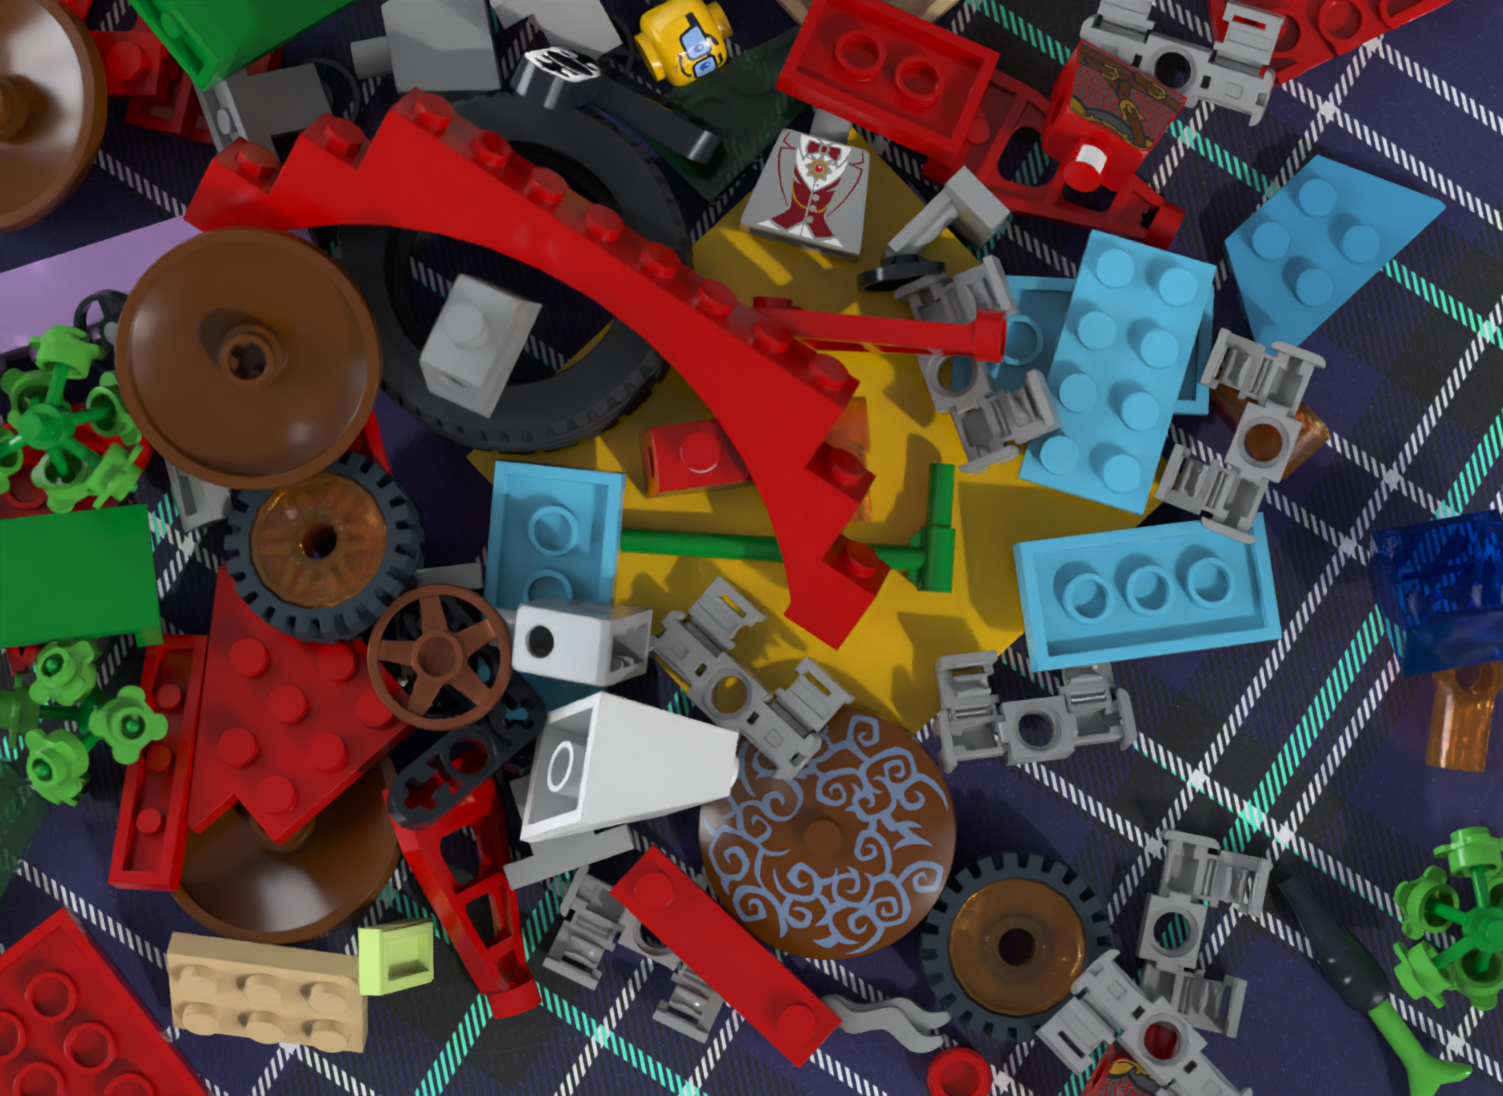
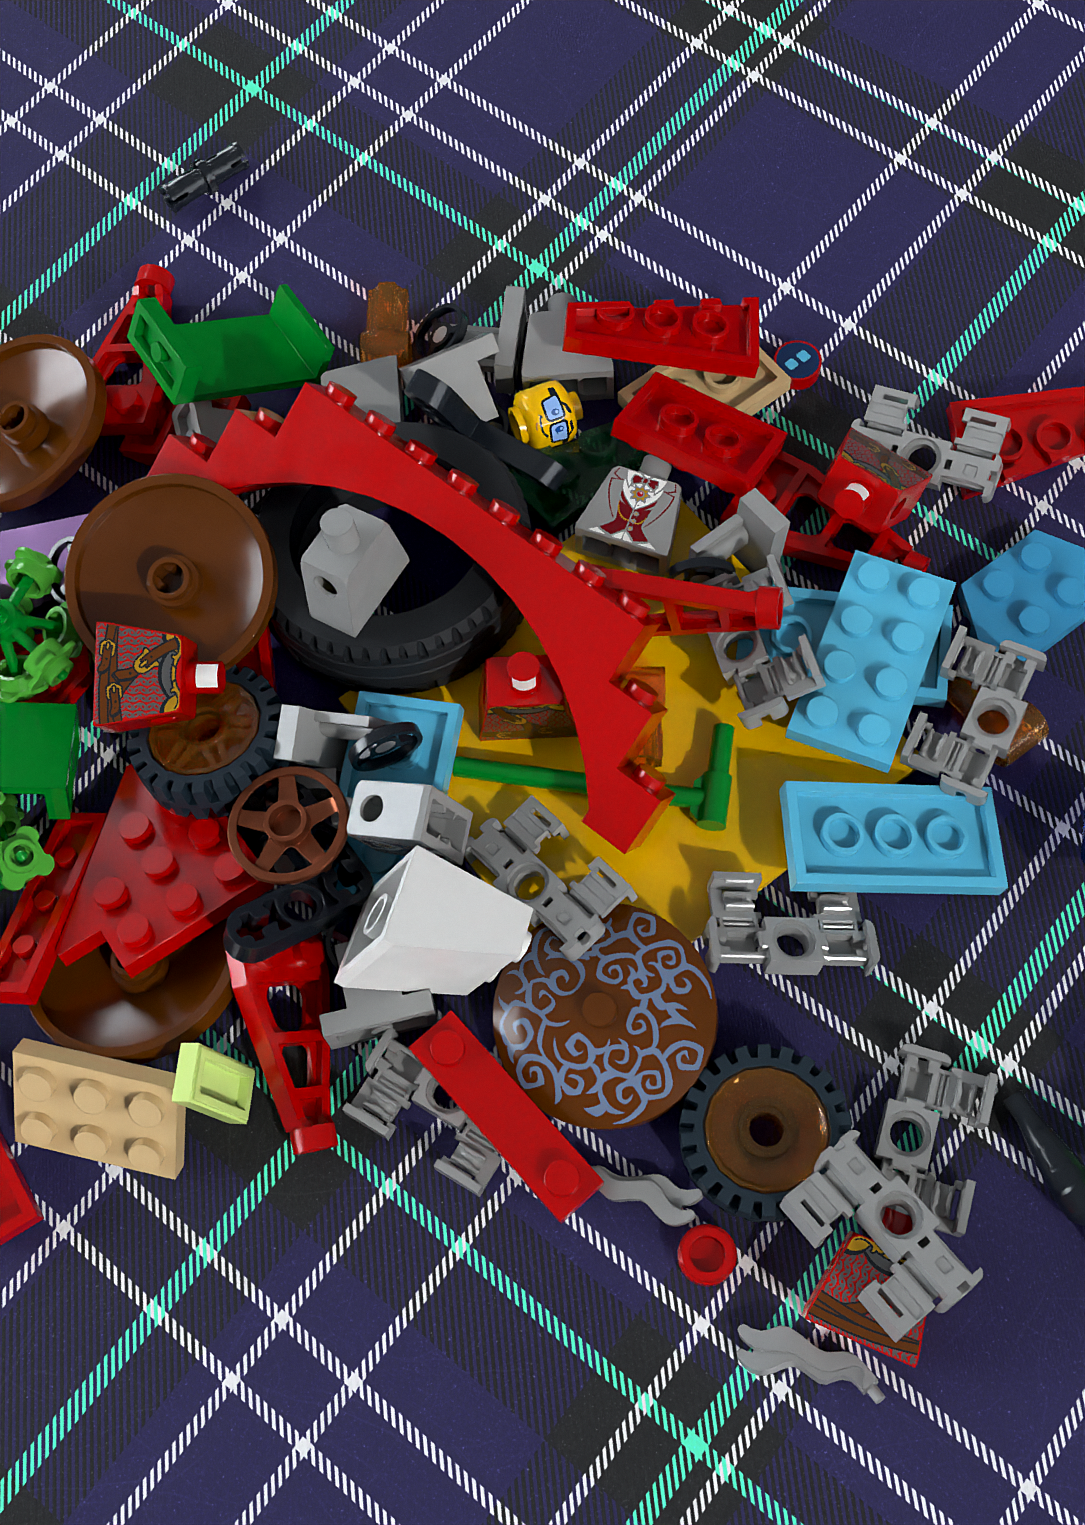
camera: 10 degrees right, 20 degrees down
none -> torso [93,622,226,732]
none -> light grey piece [273,704,423,772]

